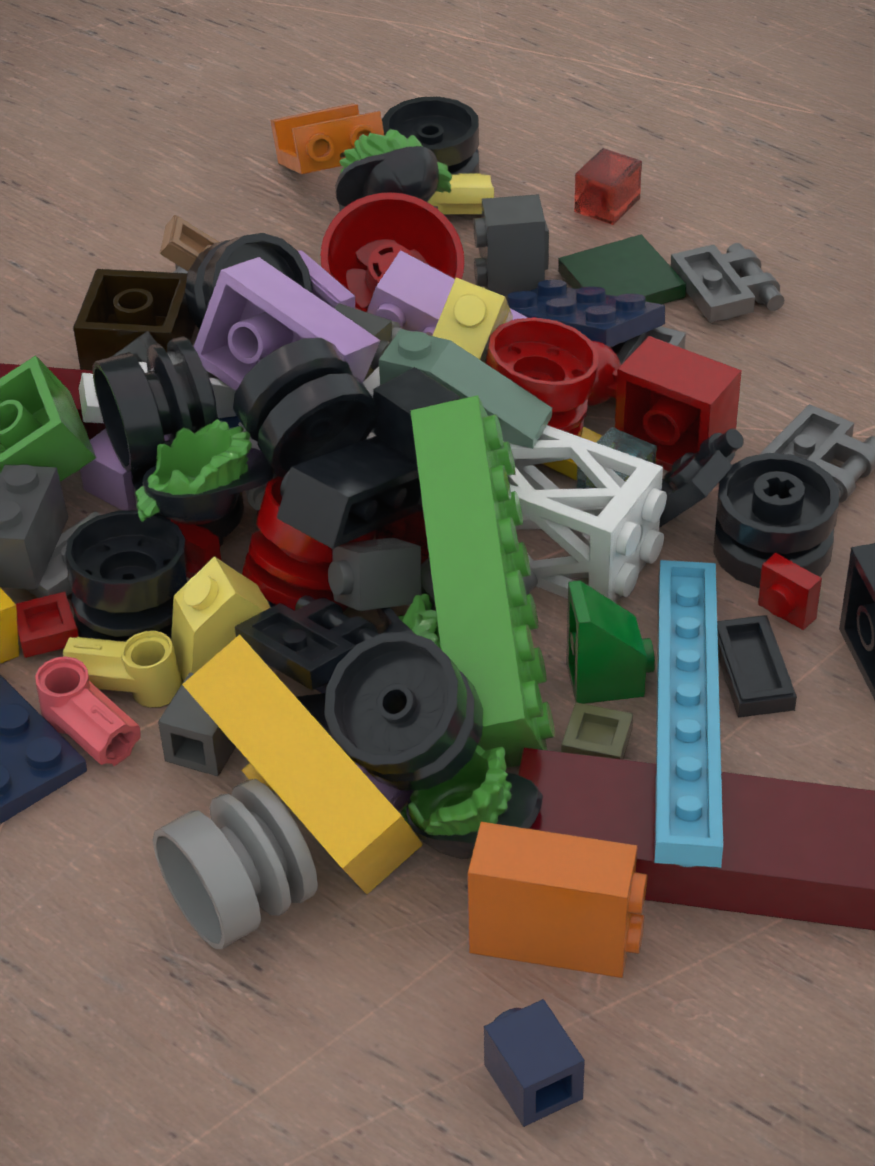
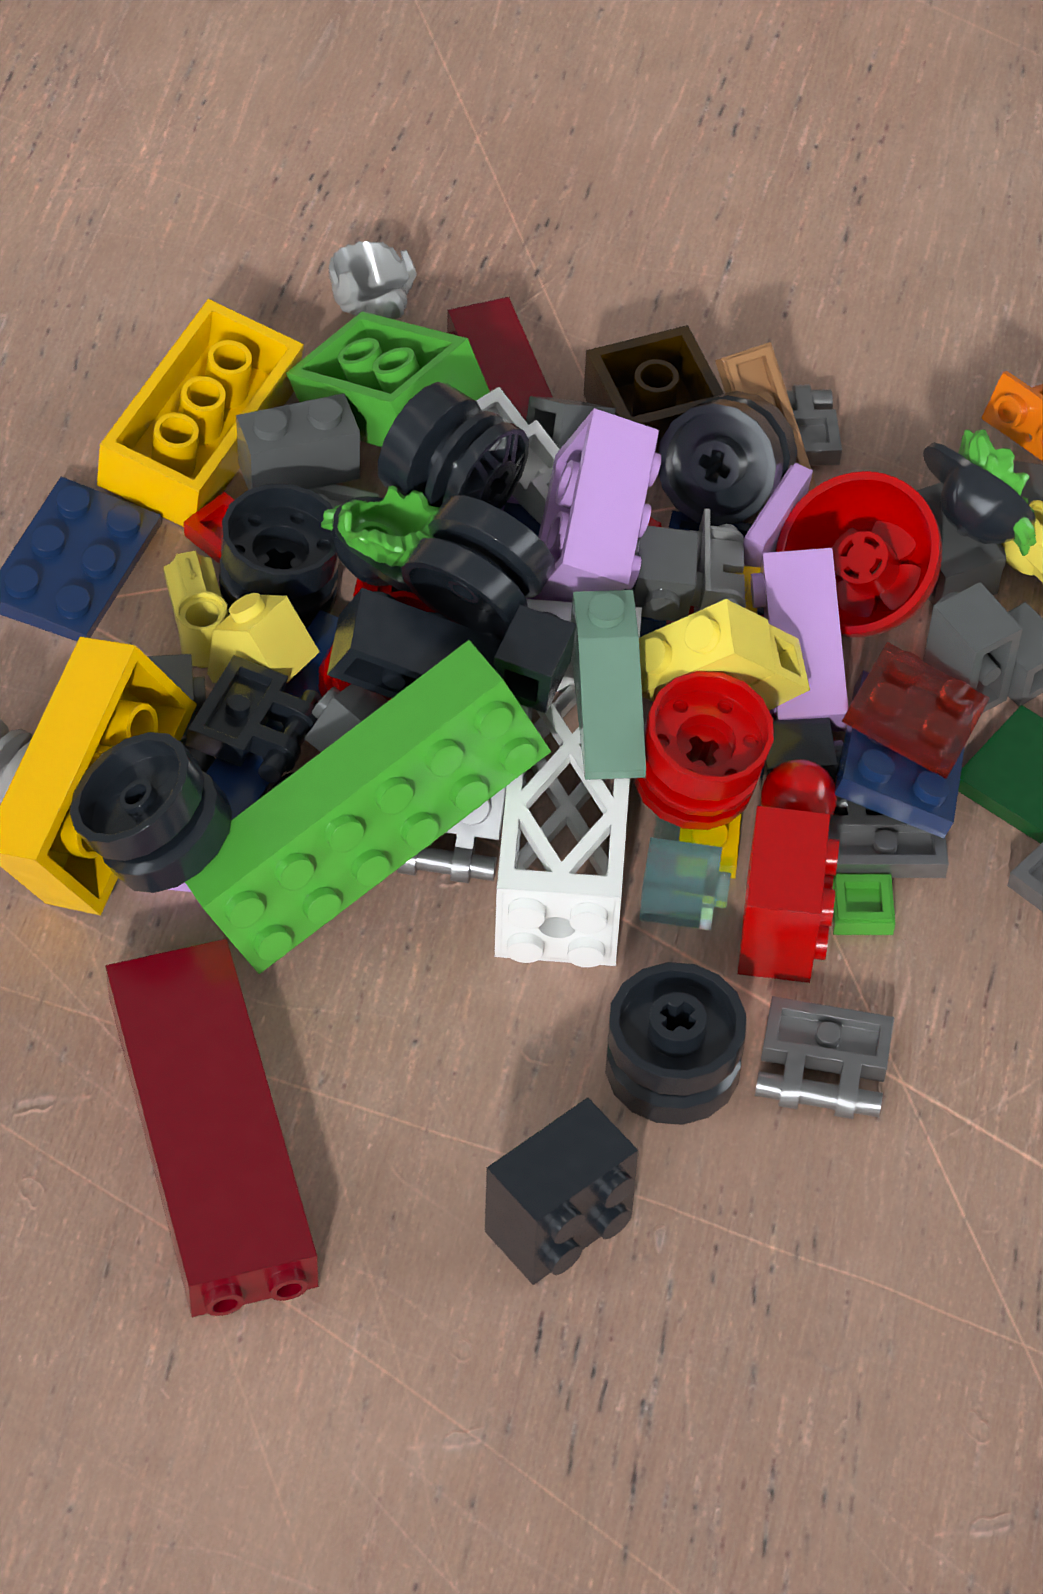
camera: 60 degrees right, 10 degrees up
coral piece [35,656,141,766] -> none
bright green hair [401,745,543,859] -> none
orange brick [468,822,647,978] -> none
olive plate [561,702,633,760] -> none
green slope [566,580,655,704] -> none
medium azure plate [654,560,723,868] -> none
black plate [659,429,744,528] -> none
black tile [717,615,797,718] -> none
red plate [758,553,822,630] -> none
none -> clear red plate [841,642,990,779]

